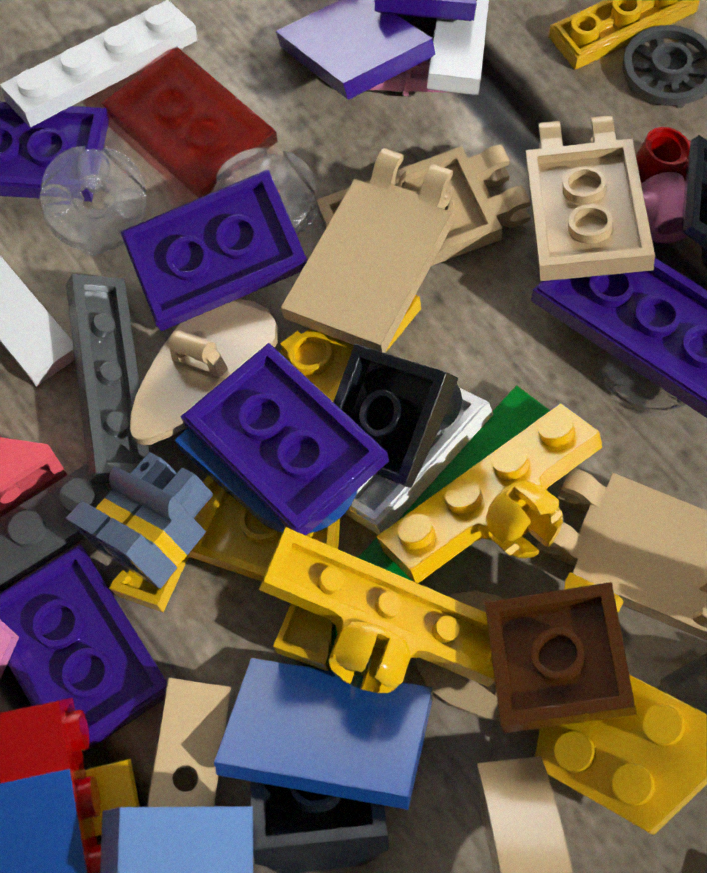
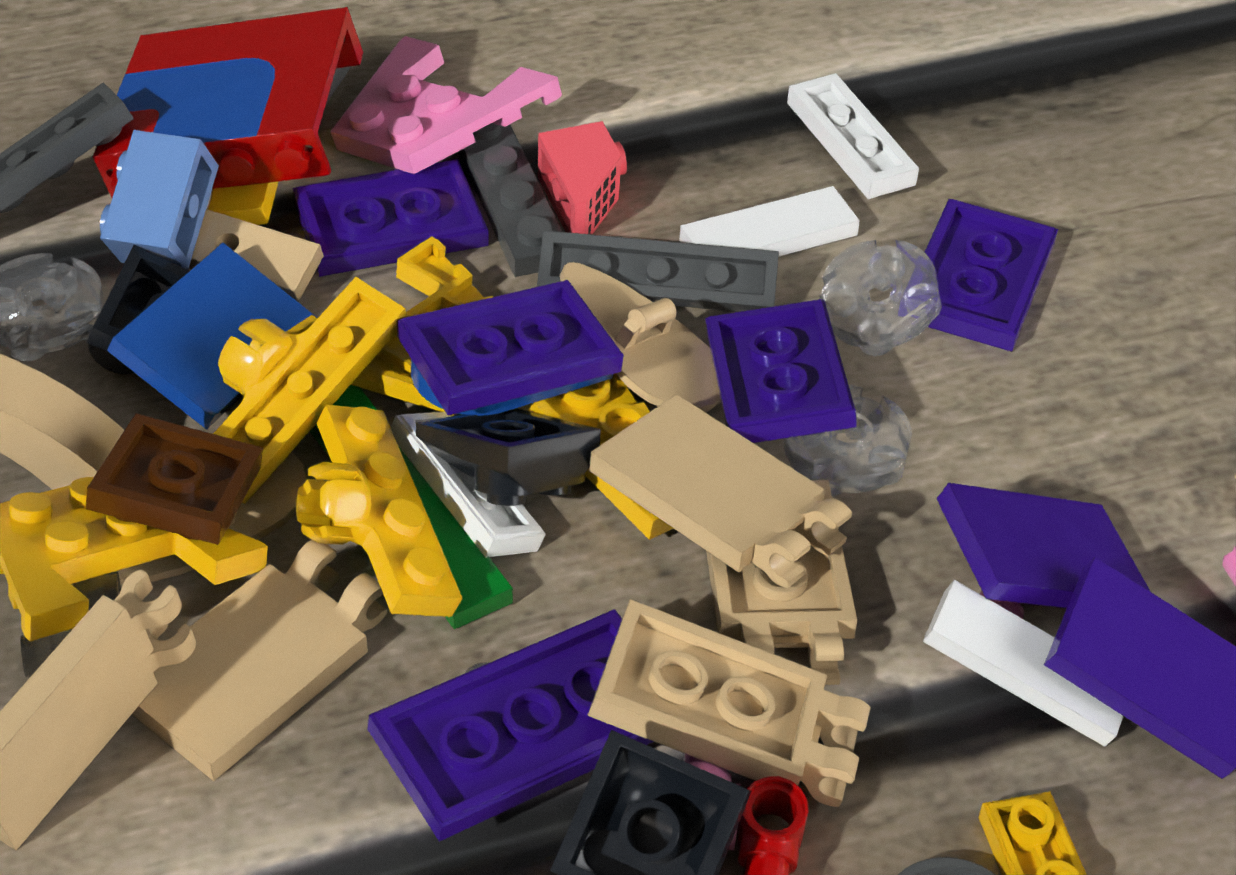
camera: 100 degrees right, 20 degrees down
white plate [0,0,197,127] -> none
sand blue hips [65,452,213,589] -> none
clear red tile [101,47,278,198] -> none

